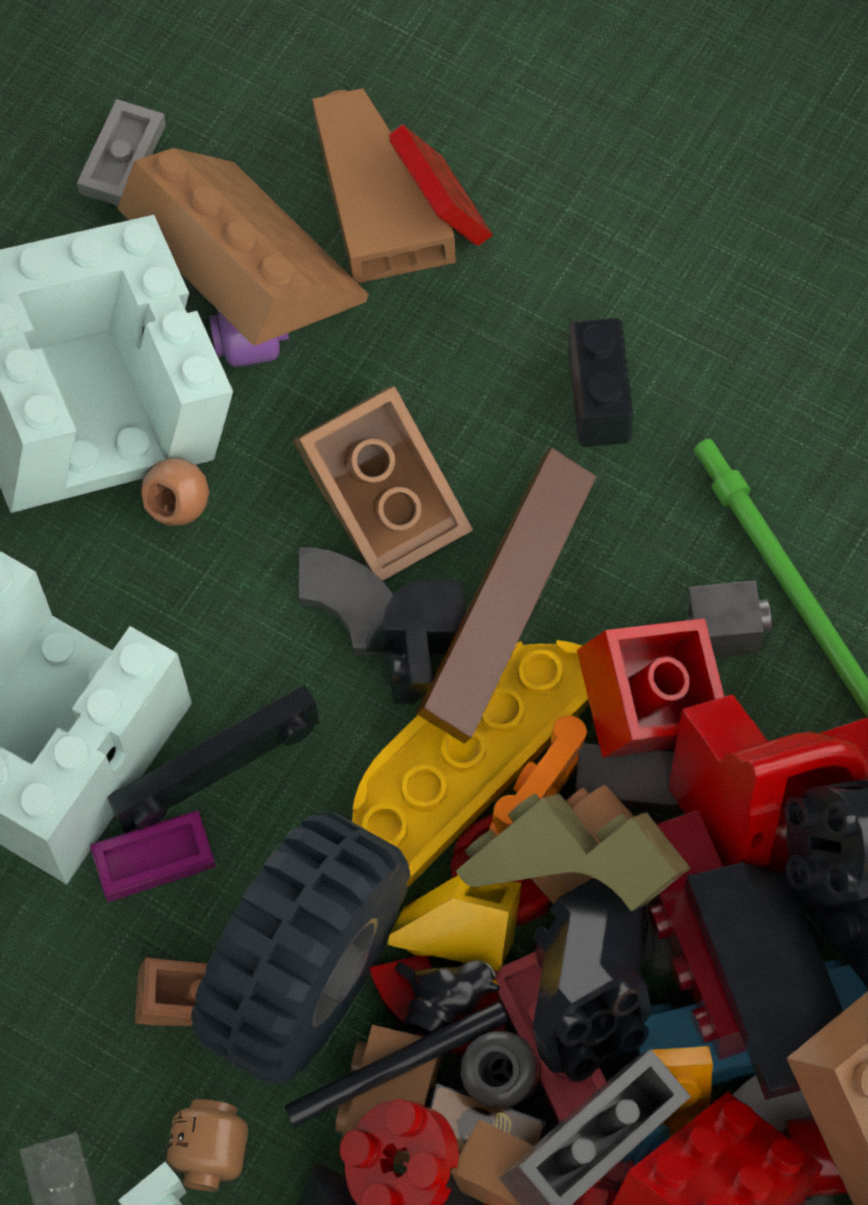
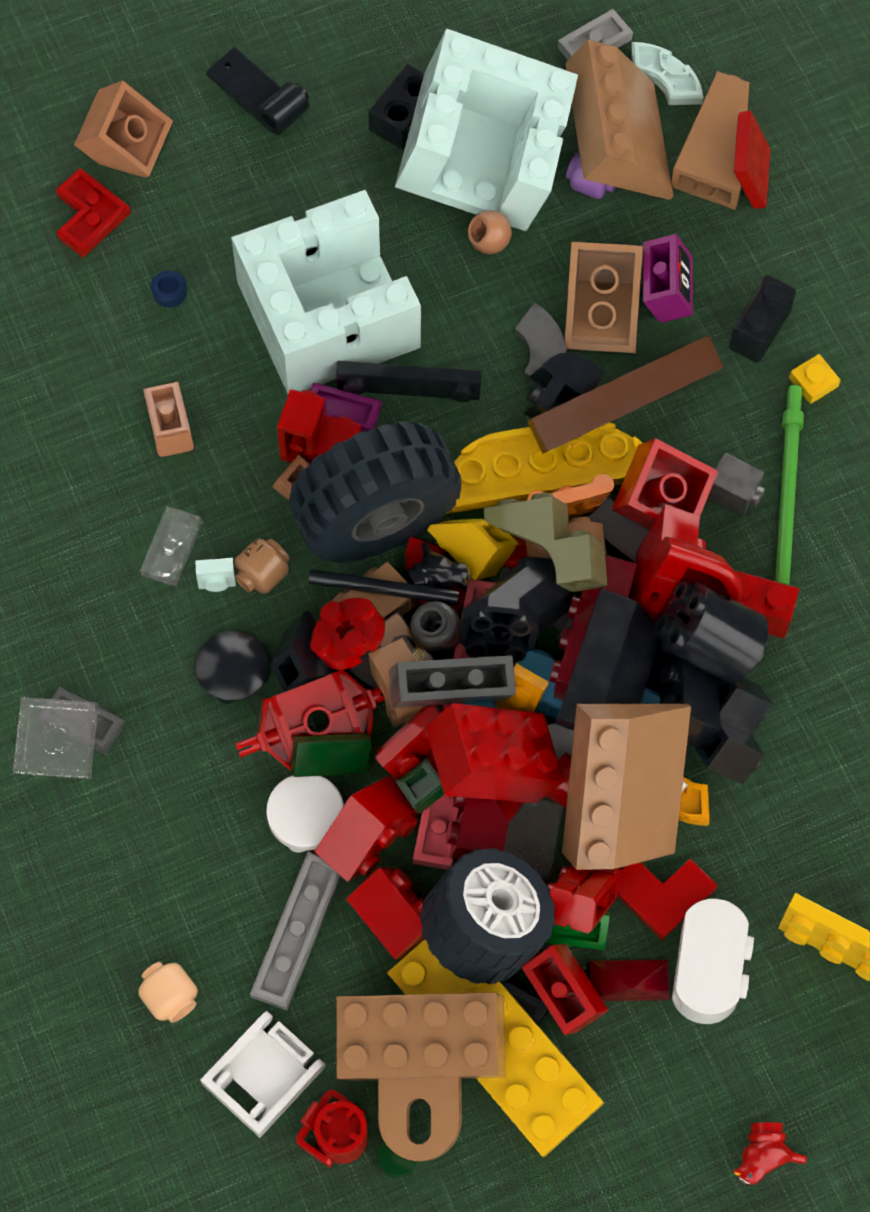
camera: 30 degrees right, 0 degrees up
none -> red brick [277,389,362,464]
none -> light aqua tile [631,42,704,105]
none -> magenta brick [643,234,693,323]
none -> yellow plate [789,354,841,404]

